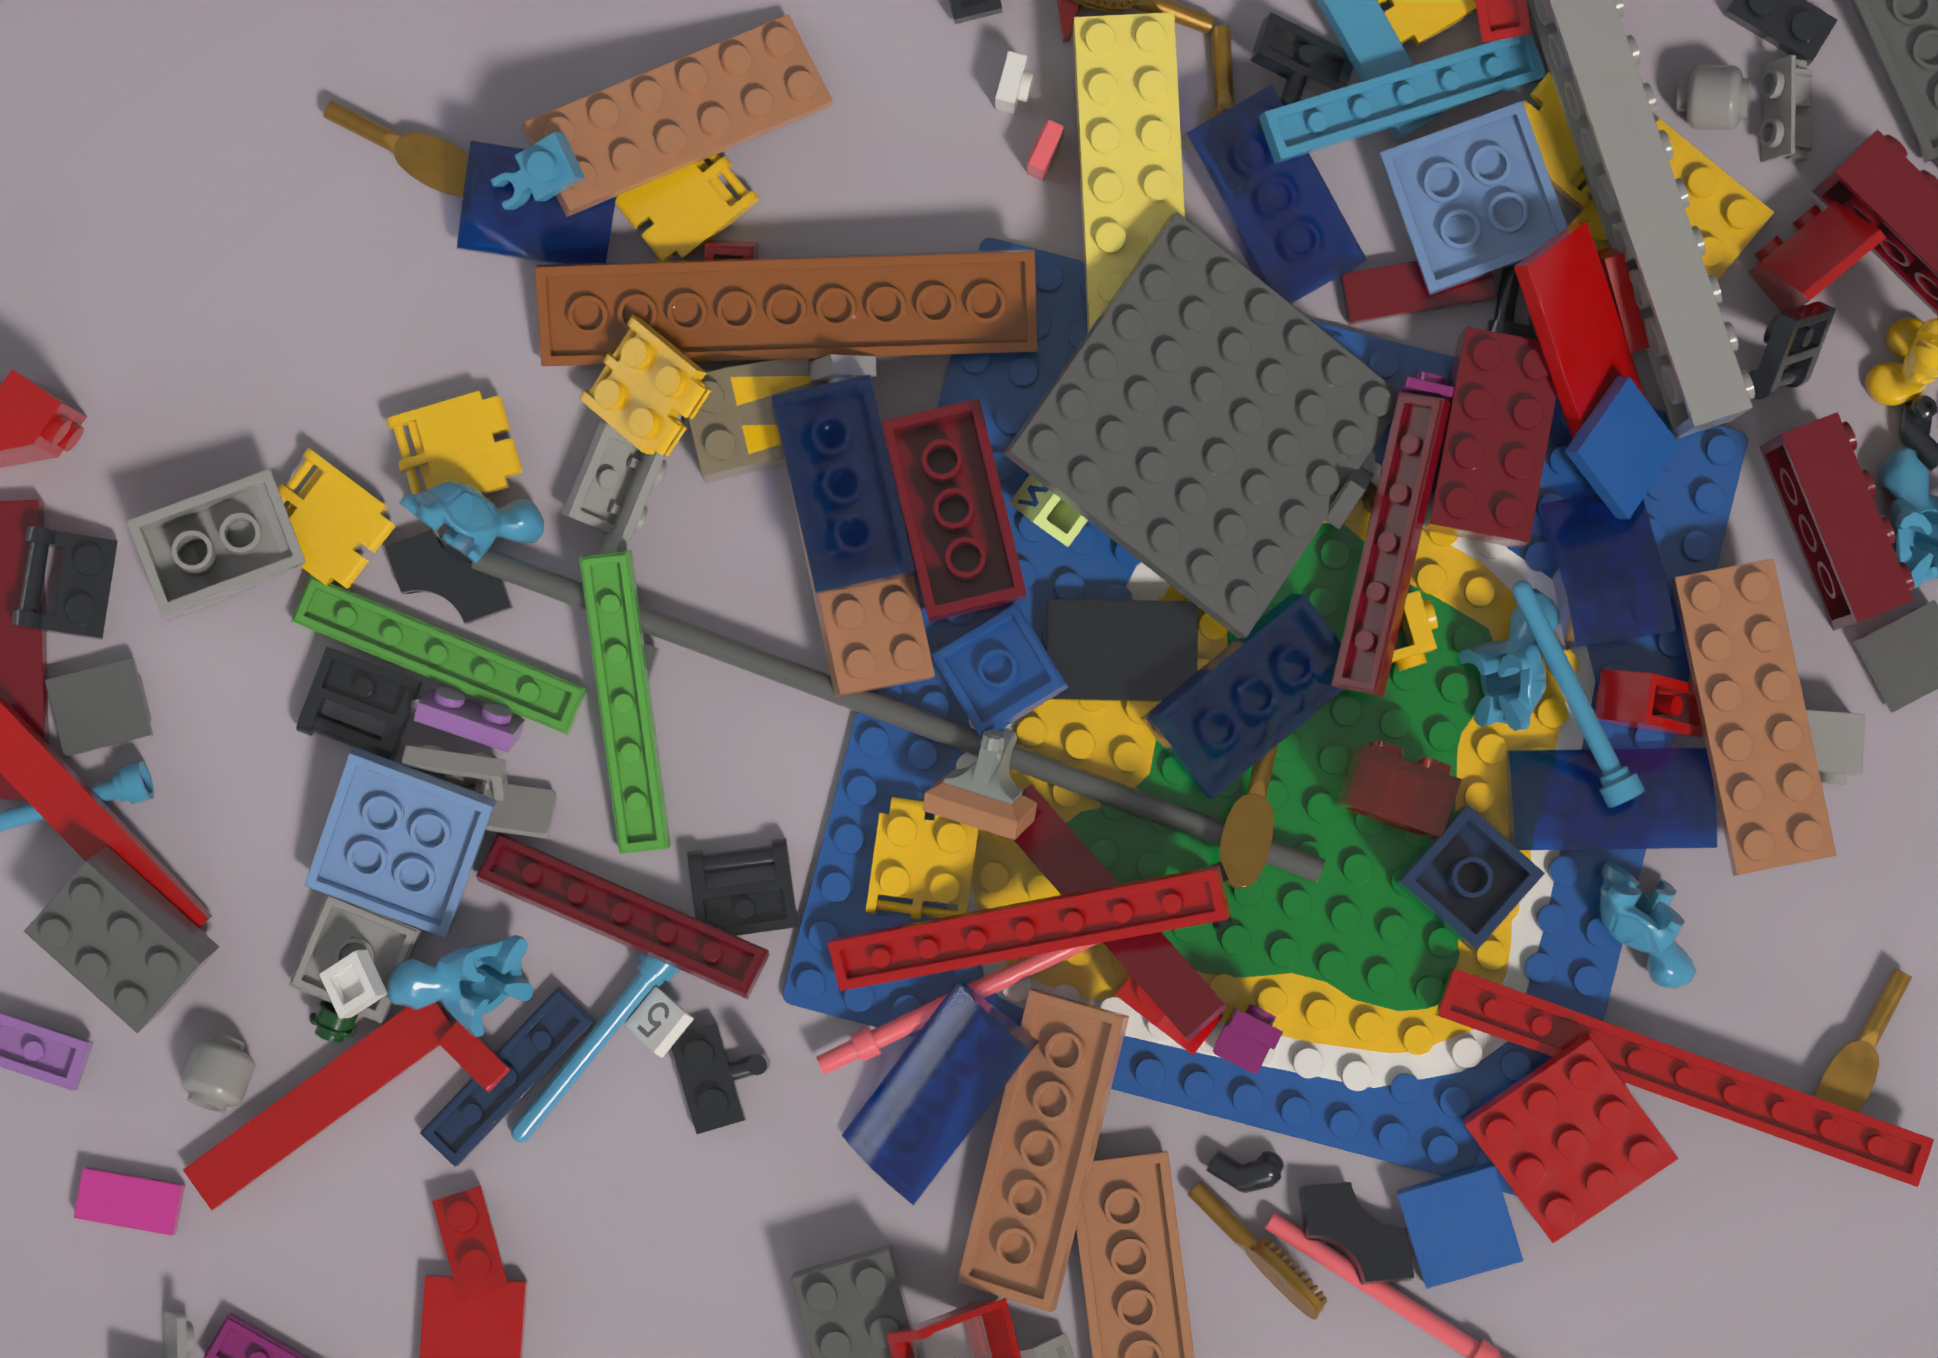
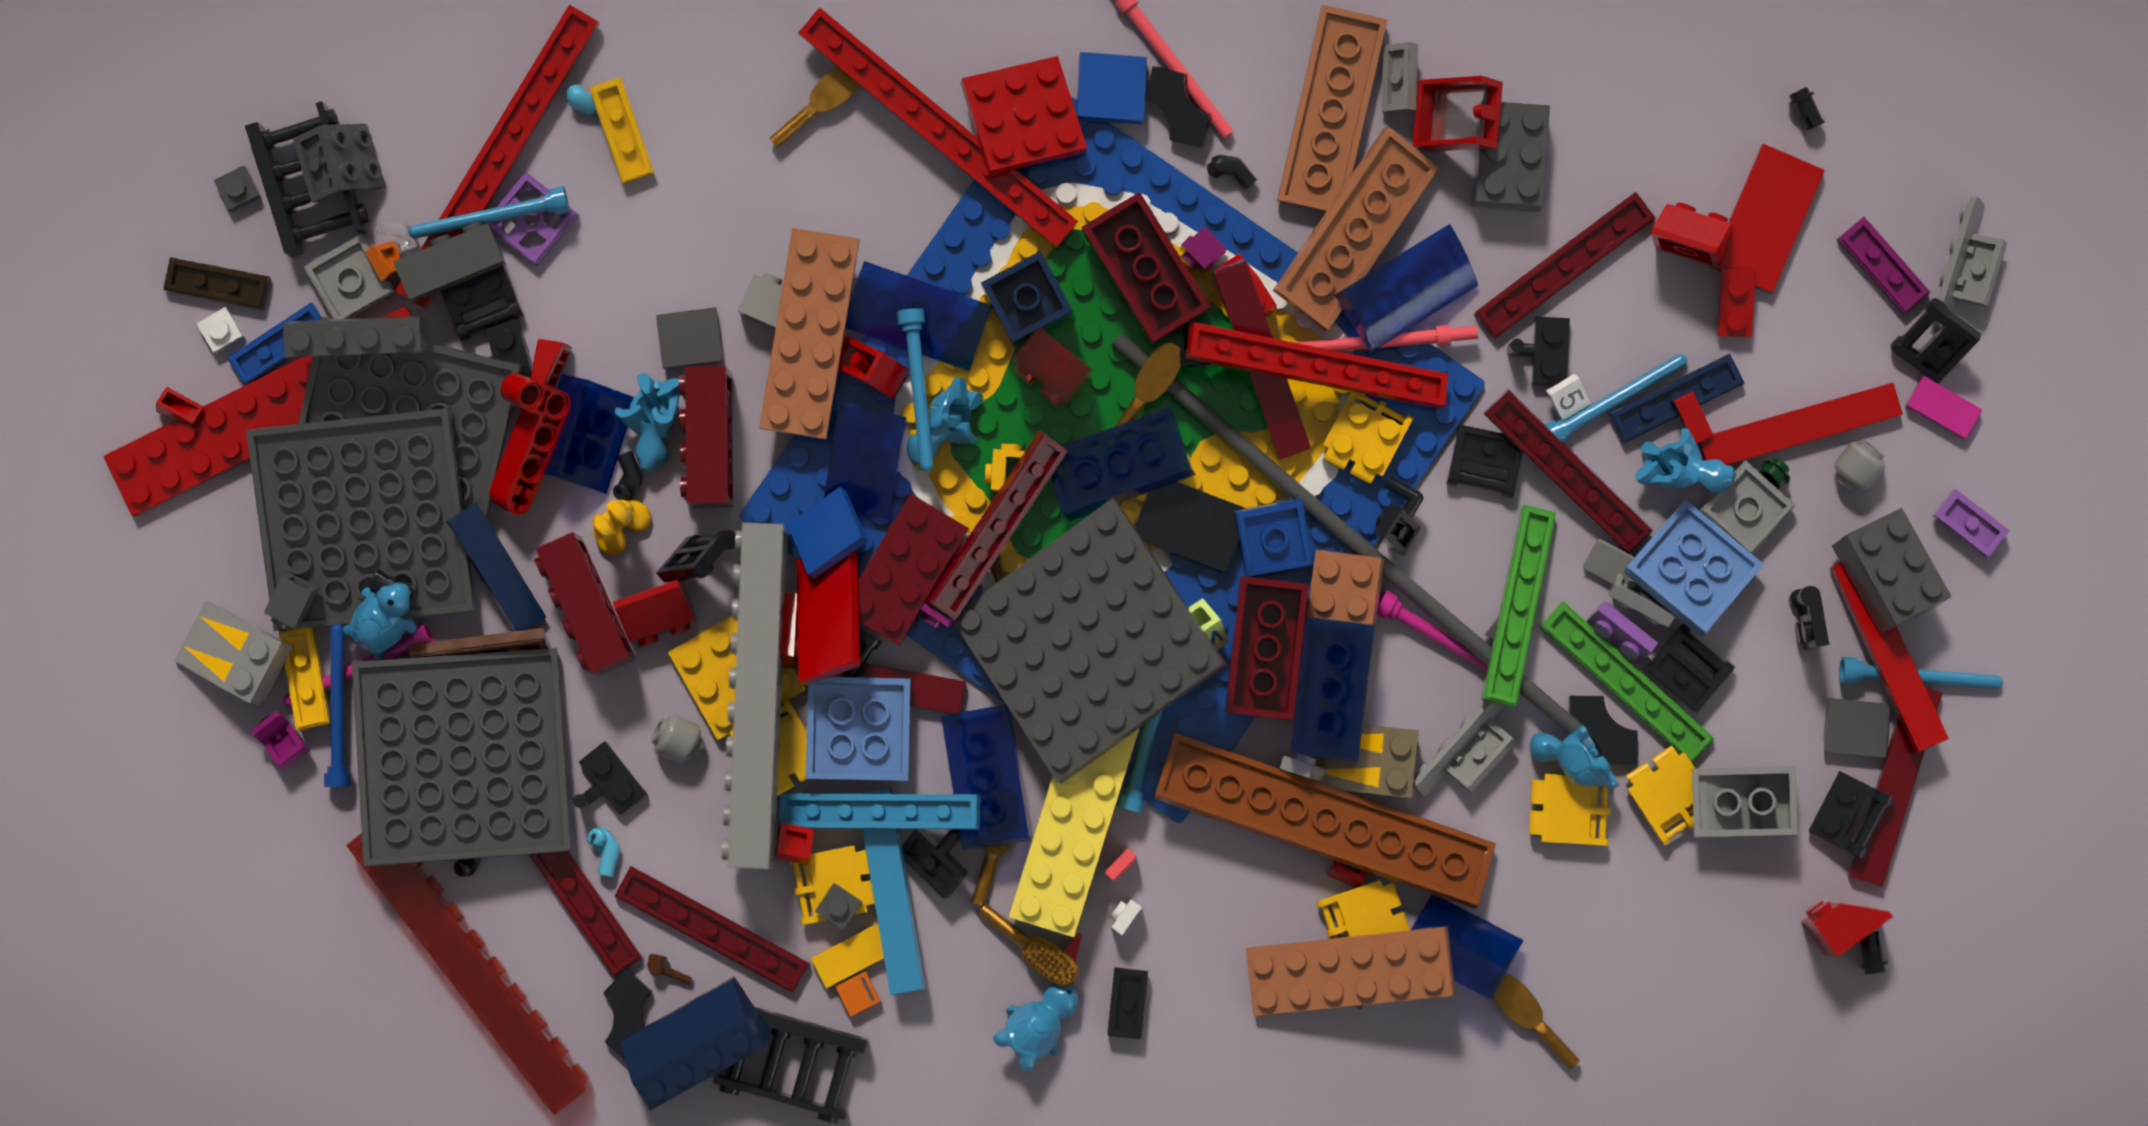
camera: 160 degrees left, 0 degrees up
white plate [319,949,388,1019] -> none
dark azure plate [491,132,585,210] -> none
yellow plate [579,315,712,456] -> none
piece [923,729,1037,840] -> none
pearl gold piece [1187,1180,1327,1320] -> none
dark grey tile [1325,467,1374,529] -> none
dark azure animal [1600,860,1696,989] -> none
light grey hinge [1759,55,1812,162] -> none
none -> dark red brick [1082,192,1211,347]
none -> dark azure piece [1116,711,1163,814]
none -> black plate [1373,477,1424,556]
none -> dark pink piece [1377,590,1488,672]
none -> dark red tile [1474,192,1656,340]
none -> red slope [1651,202,1733,269]
none -> black plate [1789,586,1830,650]
none -> black plate [1891,298,1981,384]

